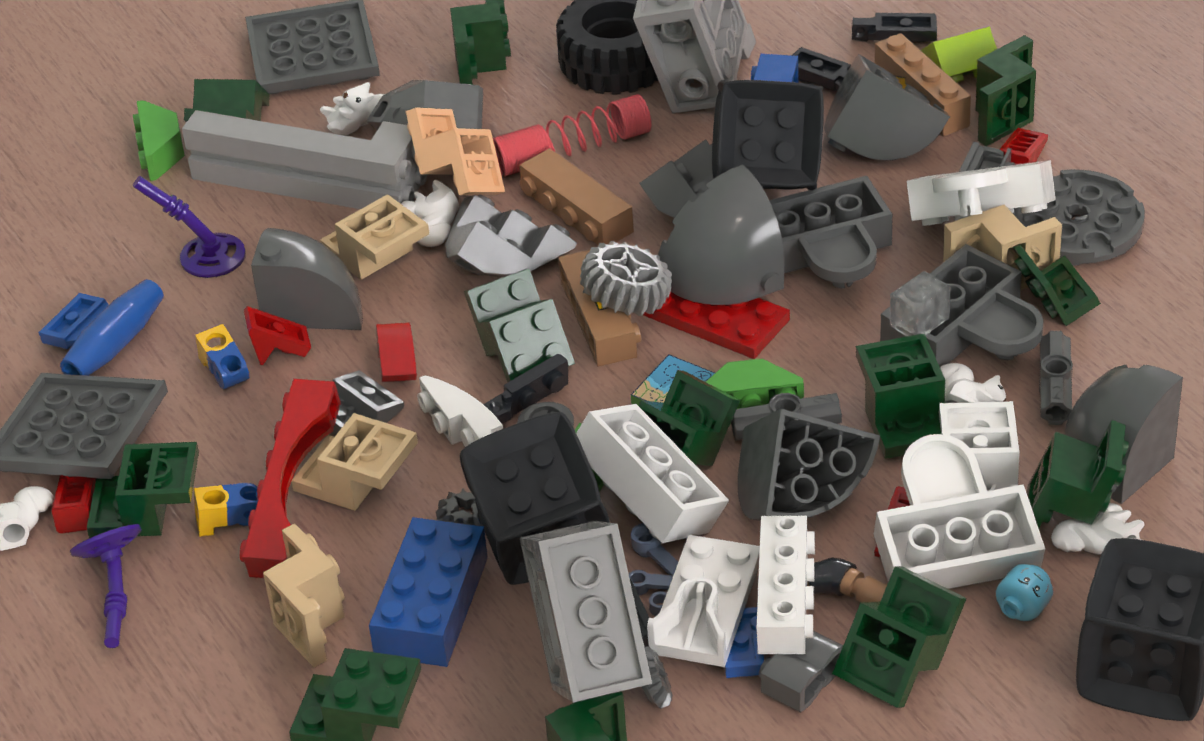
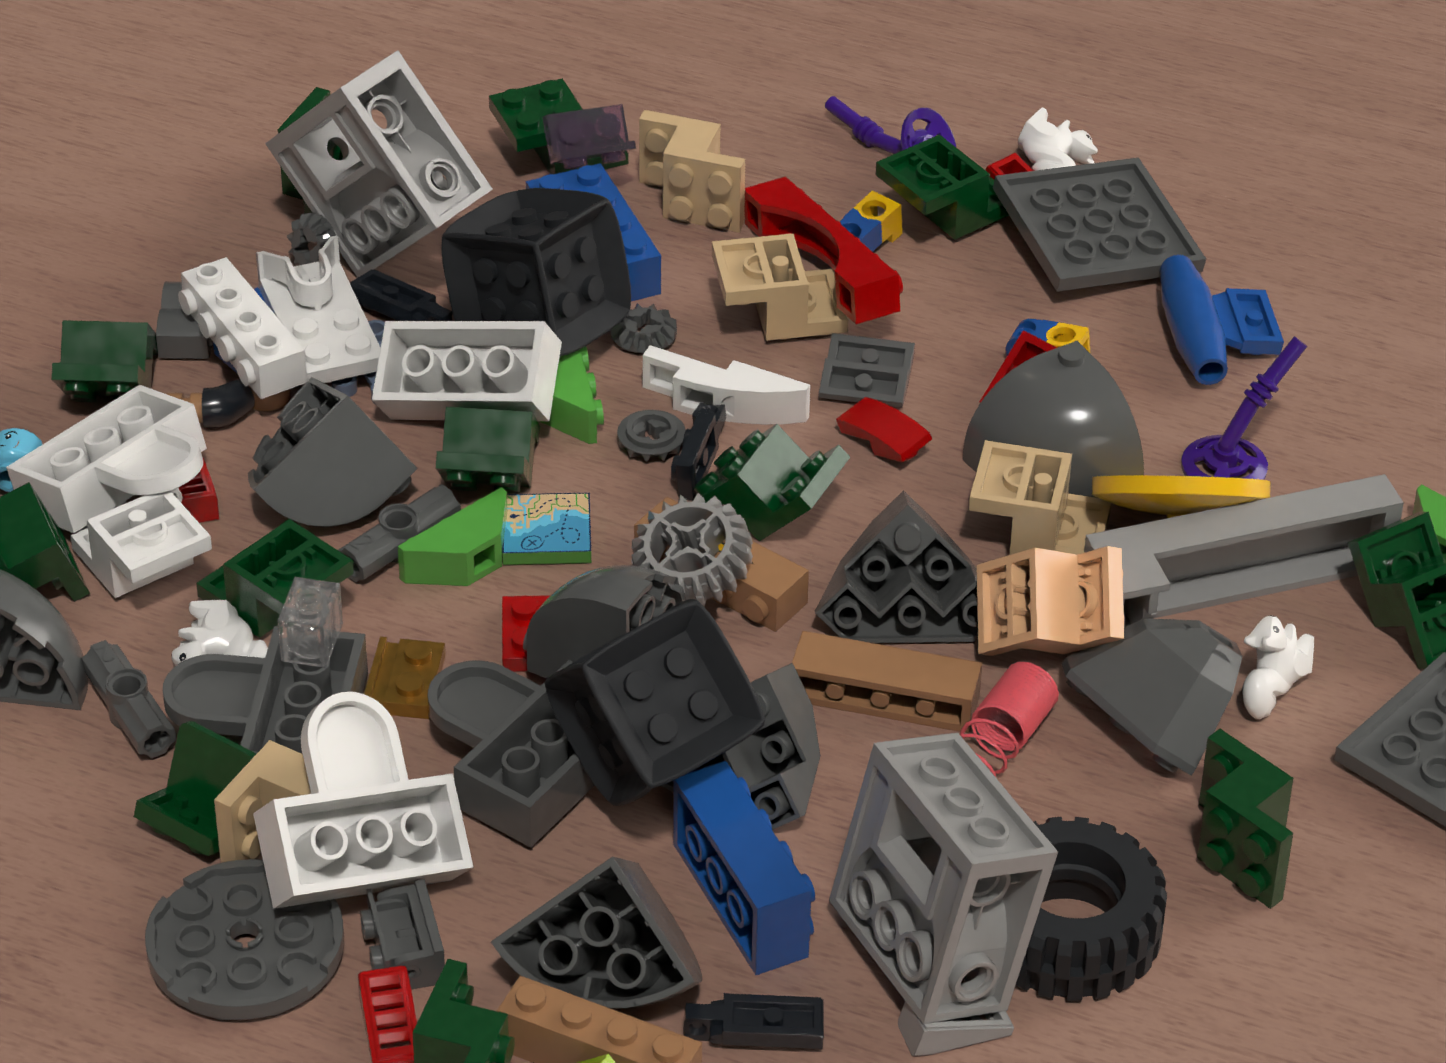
camera: 140 degrees right, 0 degrees up
none -> pearl gold plate [364,636,446,719]
none -> clear purple bracket [543,104,636,169]
none -> yellow dish [1092,475,1271,518]

